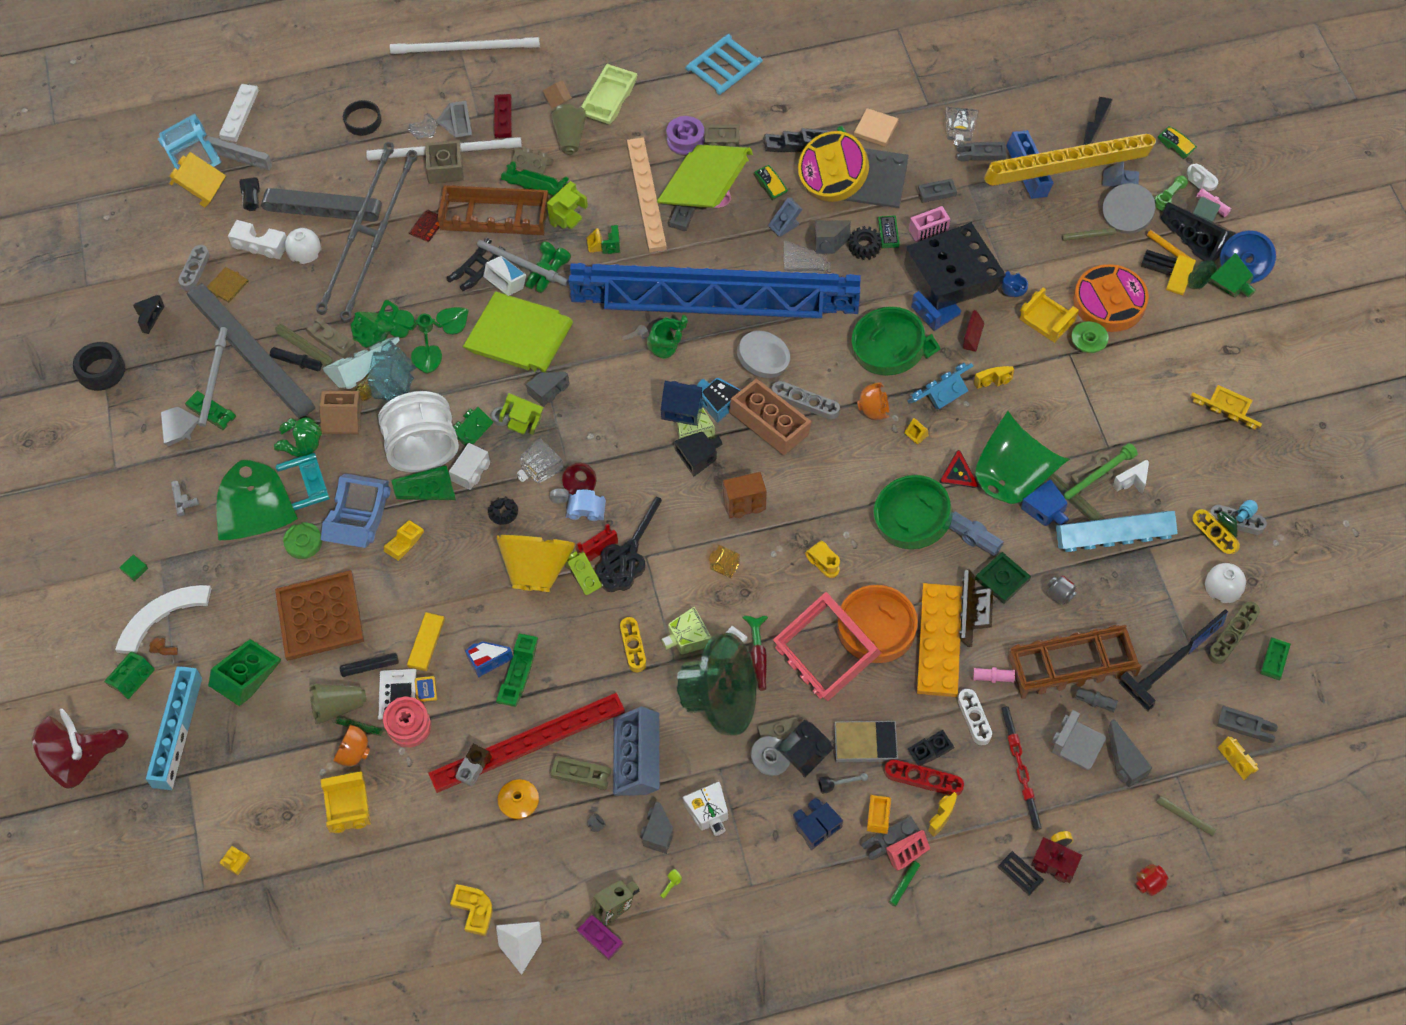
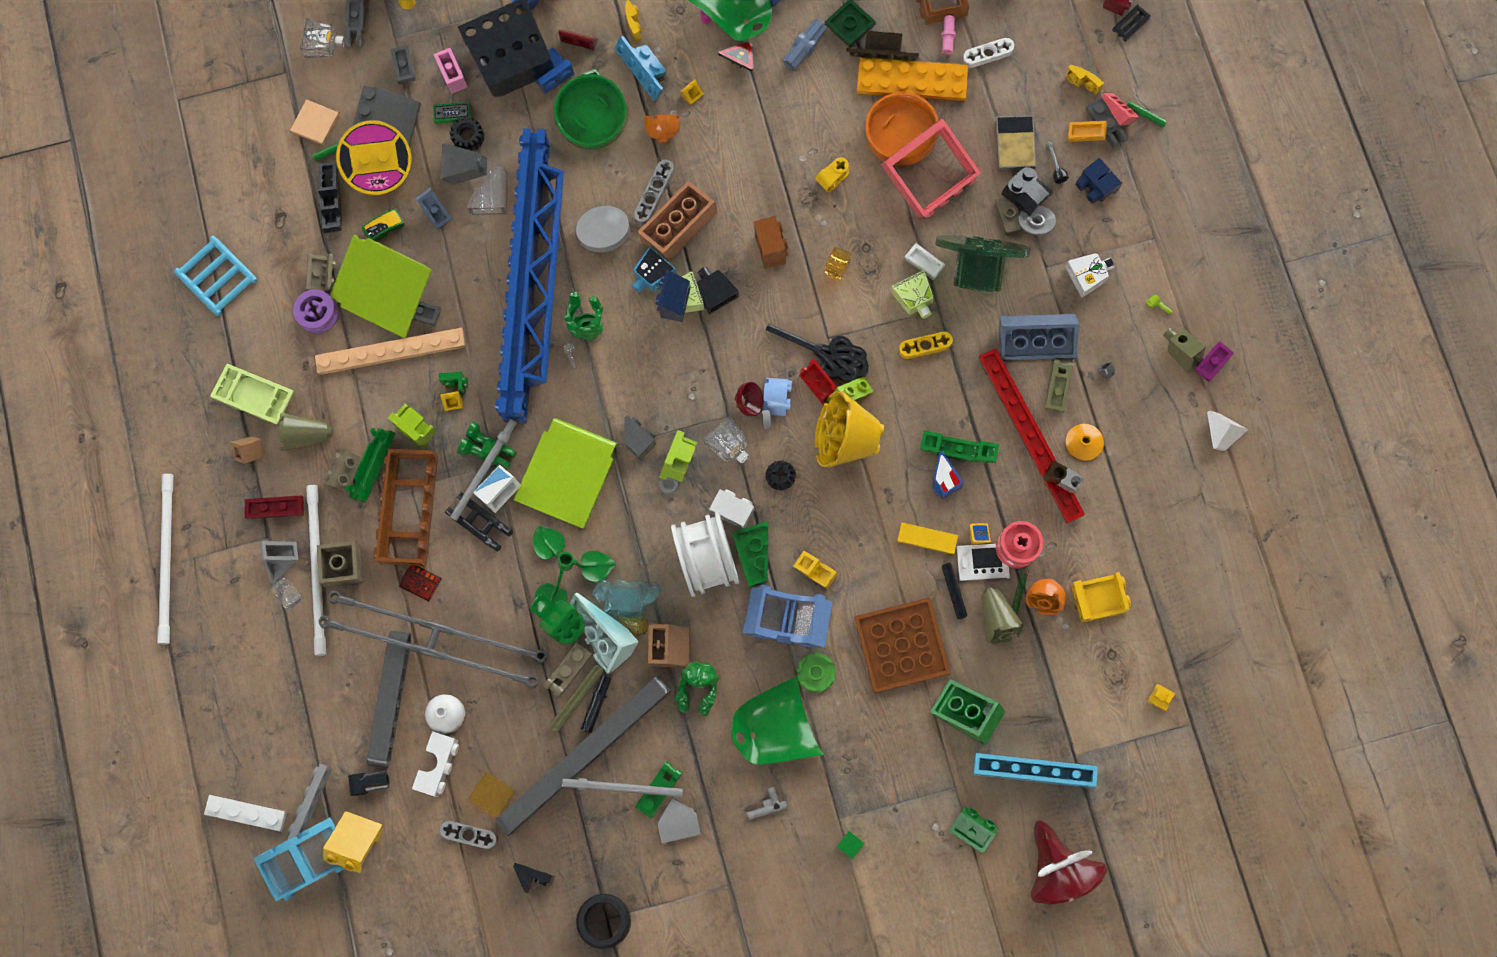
camera: 85 degrees left, 15 degrees up
white tile [115,585,212,654] -> none
dark orange plate [149,638,178,655] -> none
teal plate [276,452,330,511] -> none
black tyre [343,100,382,136] -> none
yellow plate [450,884,493,936] -> none
green bracket [453,407,494,447] -> none
dark grey slope [640,802,674,854] -> none
dark red piece [742,615,768,691] -> none
green brick [874,475,953,549] -> none
red beam [885,760,964,796] -> none
black slope [908,729,954,766] -> none
piece [1001,706,1042,831] -> none

